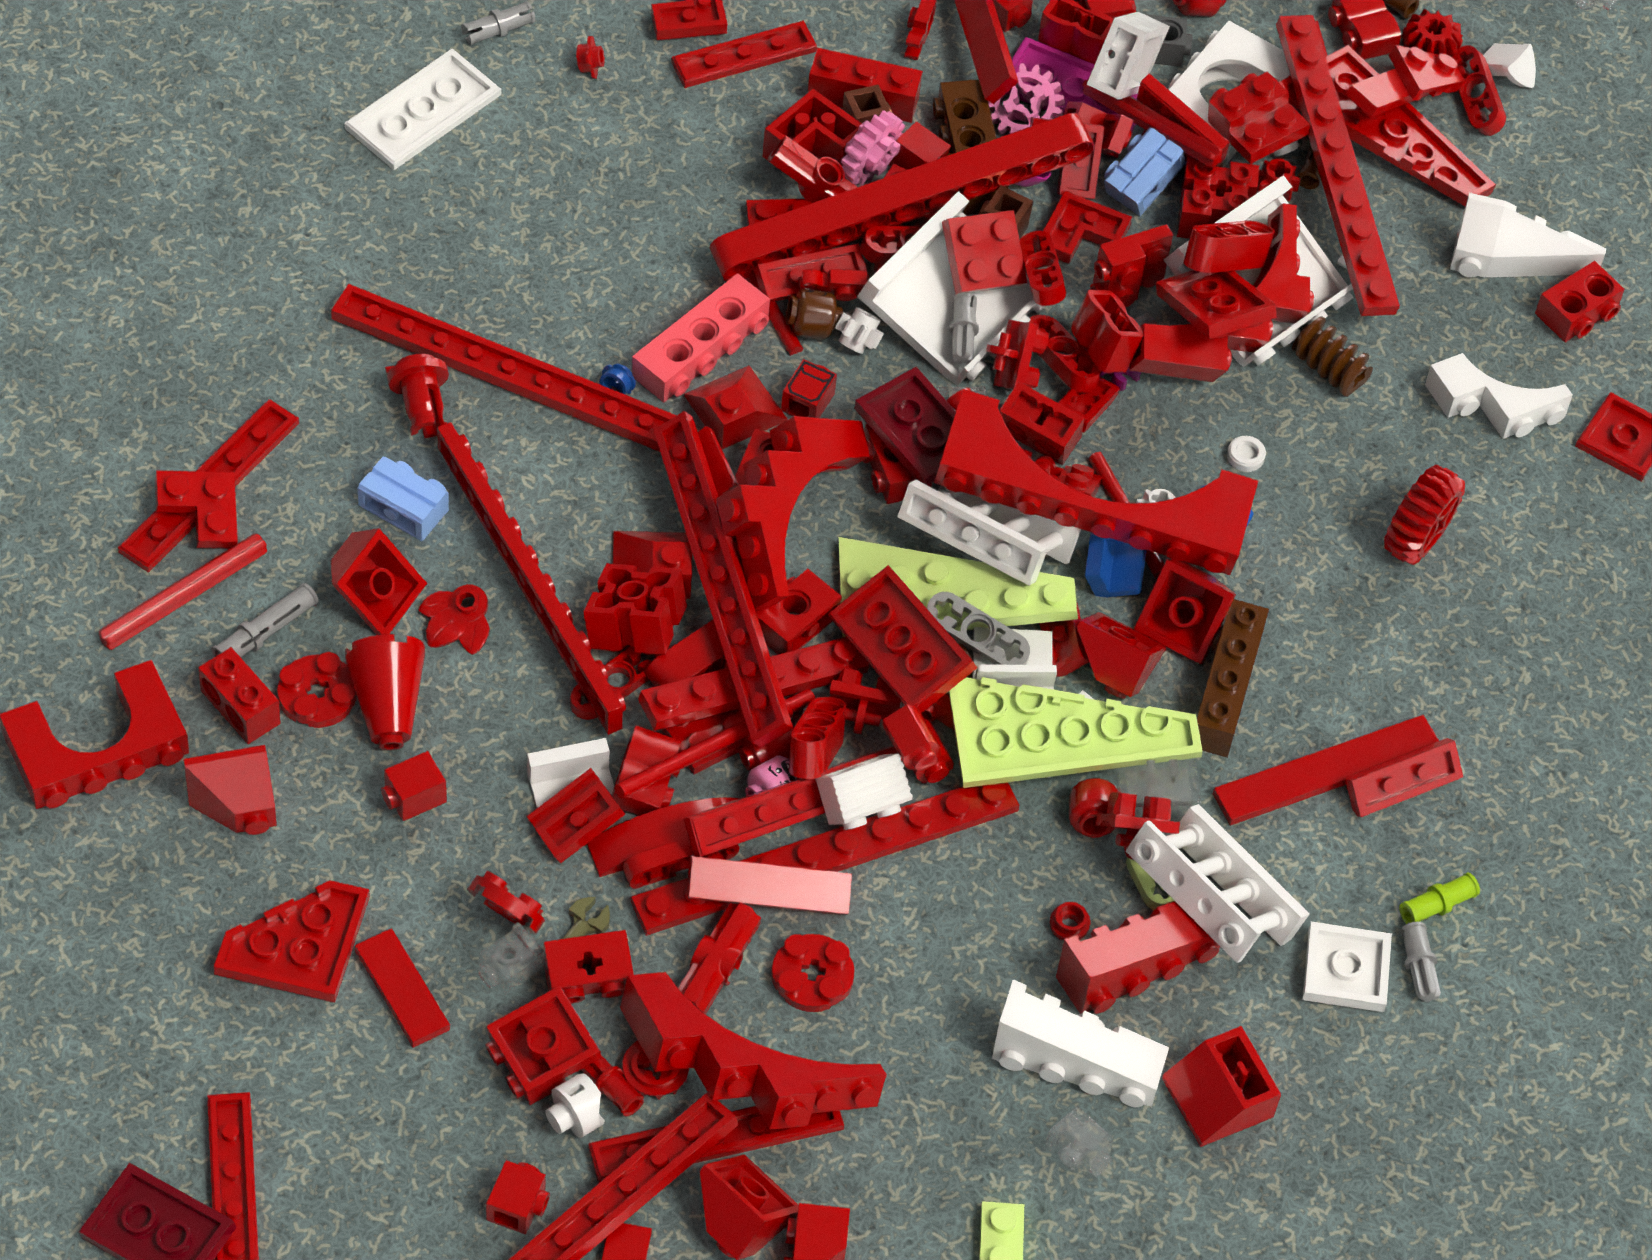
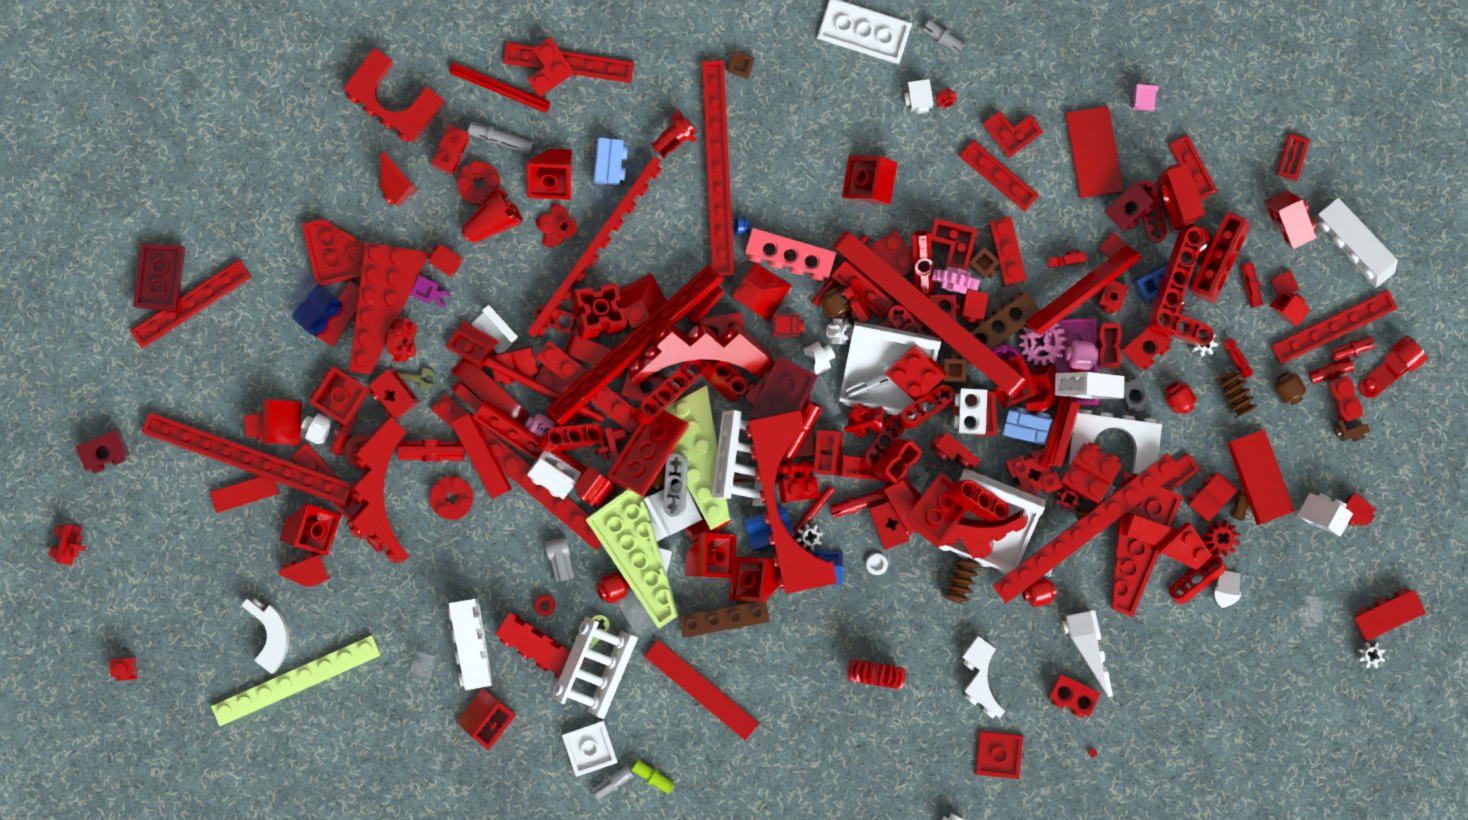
camera: 70 degrees right, 30 degrees up
red hips [1096,792,1180,860] -> none
plate [1345,738,1464,817] -> none
none -> red tile [262,399,302,446]
none -> clear blue brick [292,284,342,337]
none -> red wing [349,242,430,374]
none -> magenta plate [410,275,451,307]
none -> light grey piece [545,536,575,582]
none -> red beam [635,359,748,425]
none -> reddish brown plate [728,51,755,79]
none -> white piece [803,342,836,375]
none -> red pin [829,489,890,519]
none -> red slope [842,156,898,205]
none -> red brick [869,501,912,550]
none -> white brick [904,79,933,114]
none -> white brick [954,389,987,435]
none -> red head [1022,577,1056,607]
none -> bright pink head [1065,340,1098,370]

